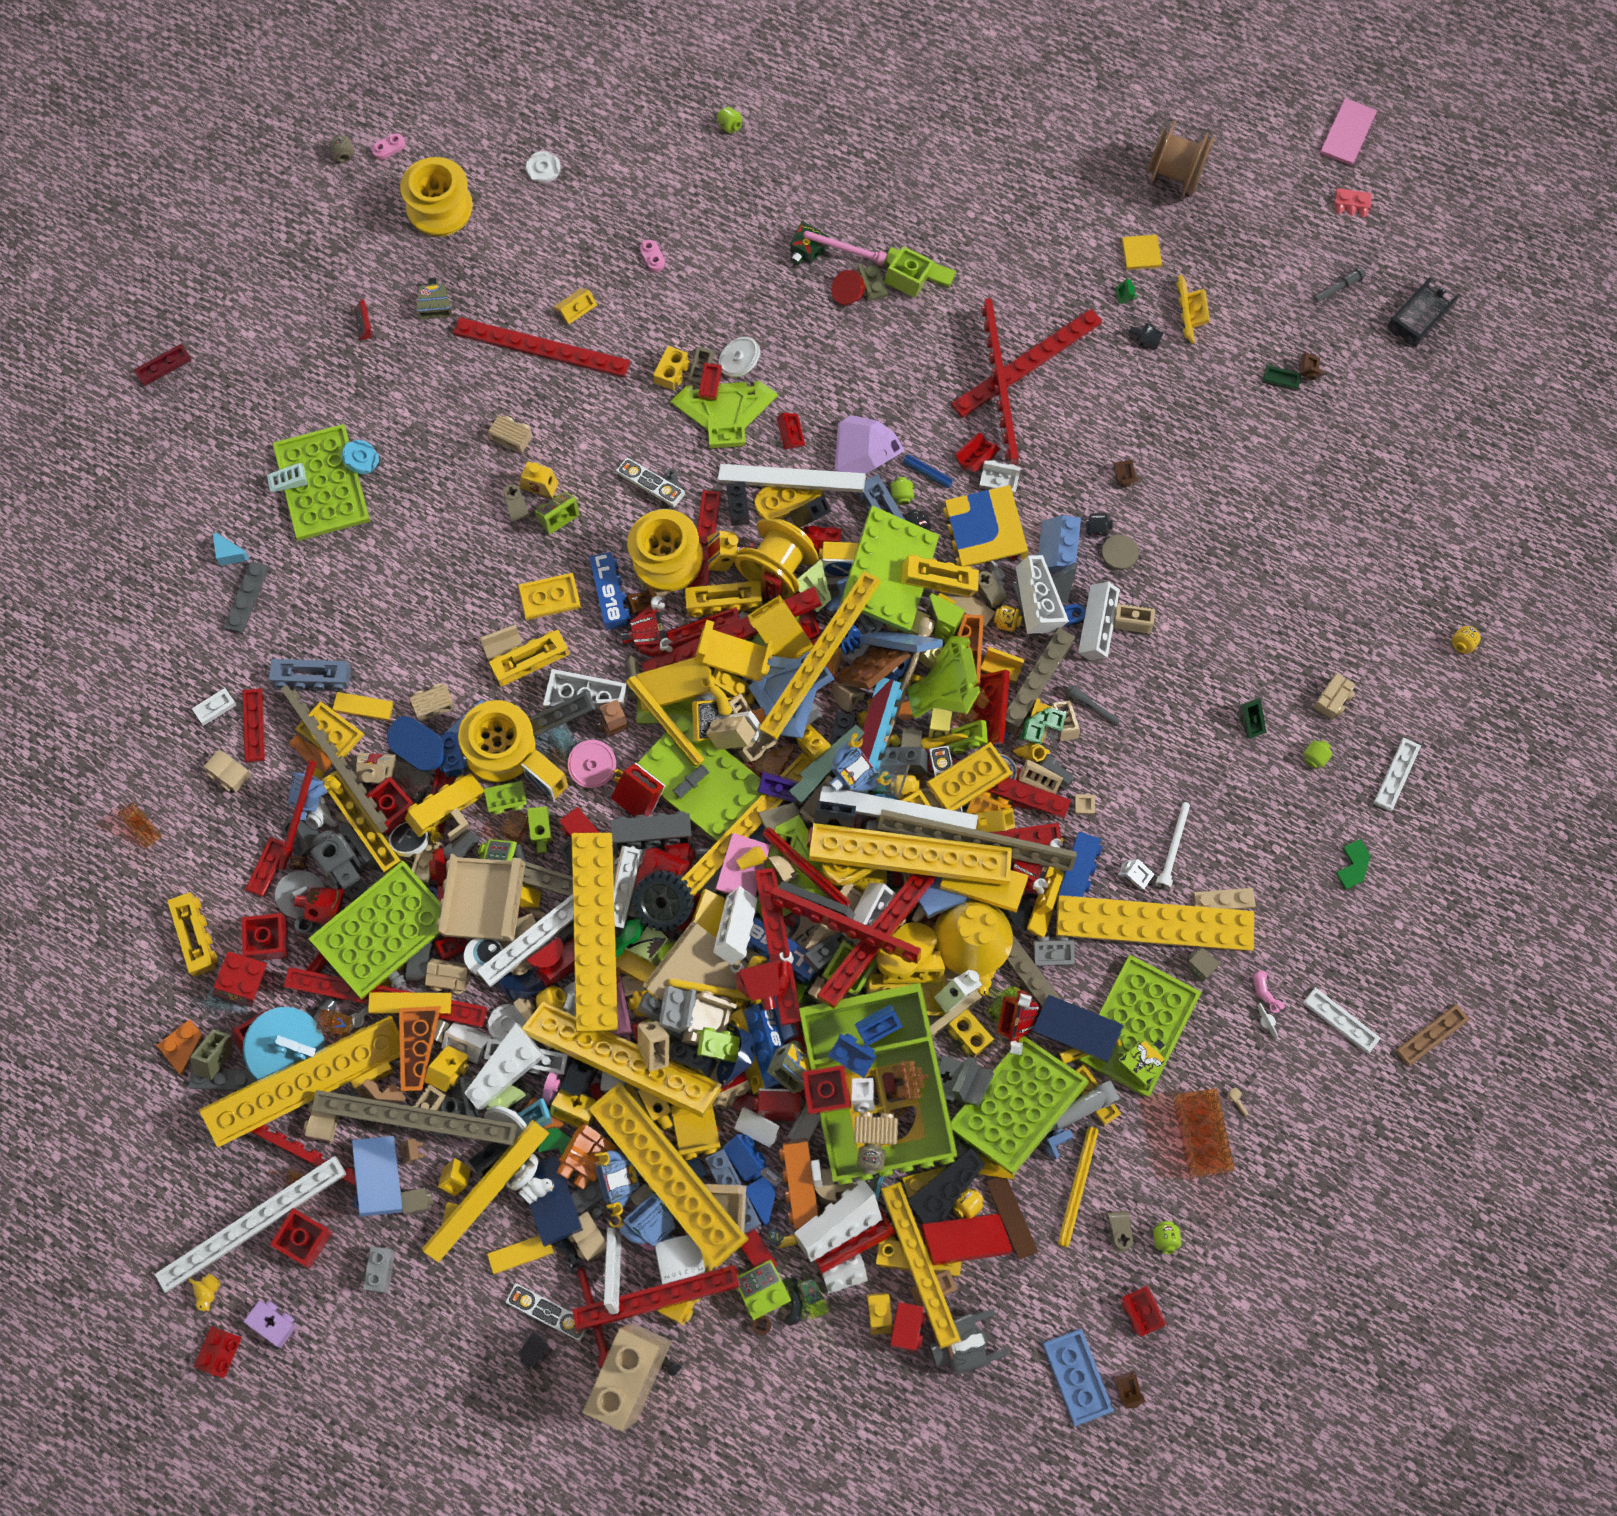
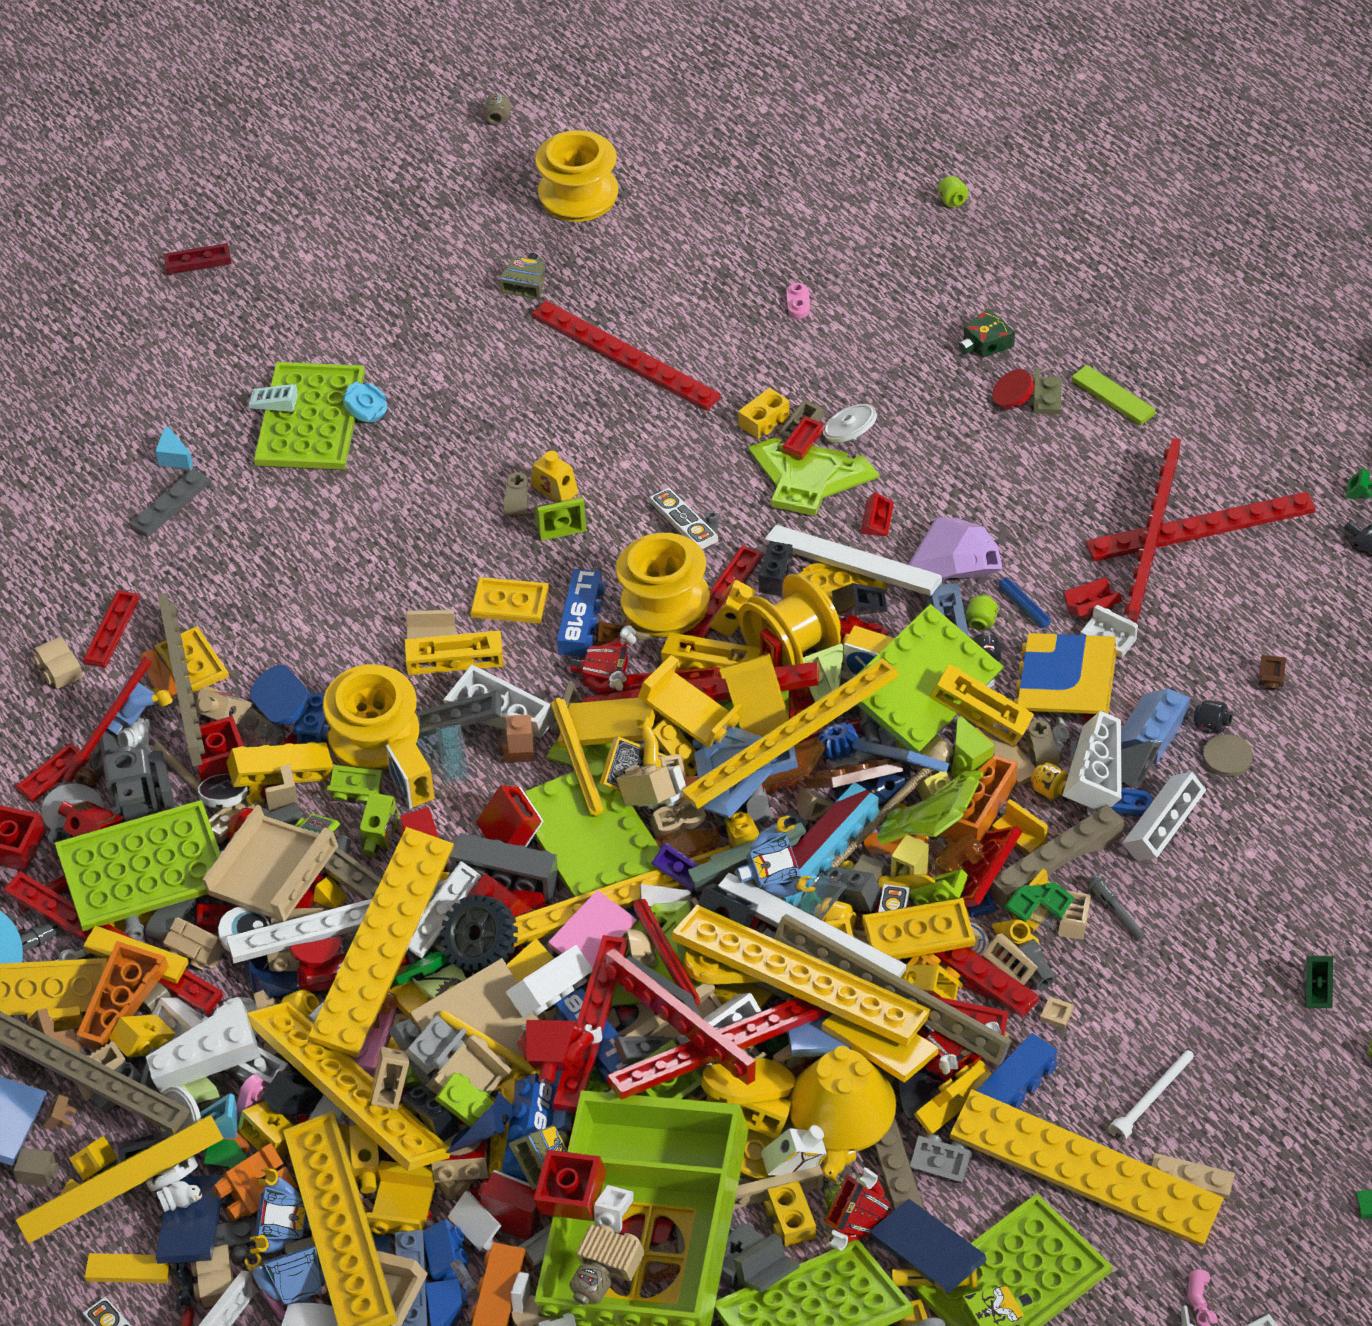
camera: 25 degrees right, 20 degrees down
white plate [192,688,236,726] -> none
sand blue brick [269,659,351,691] -> none
clear orange brick [316,1009,353,1037] -> none
yellow brick [322,770,401,875] -> none
yellow tile [332,692,394,721] -> none
red slope [354,299,373,340] -> none
bright pink plate [372,134,405,159] -> none
tan brick [409,684,456,722] -> none
tan brick [488,415,532,454] -> none
clear orange brick [500,810,529,843] -> none
white tile [526,151,560,183] -> none
yellow panel [553,288,597,324] -> none
bright pink shield [567,740,616,788] -> none
dark grey pin [672,764,709,799] -> none
yellow cone [736,845,767,871] -> none
bright pink piece [803,231,887,267] -> none
blue bracket [828,1033,877,1078] -> none
blue slope [855,1005,903,1045] -> none
lime slope [884,246,935,298] -> none
clear orange hips [893,1060,929,1099] -> none
tan brick [1113,603,1155,634] -> none
white bracket [1118,859,1154,889] -> none
dark tan brick [1186,947,1220,982] -> none

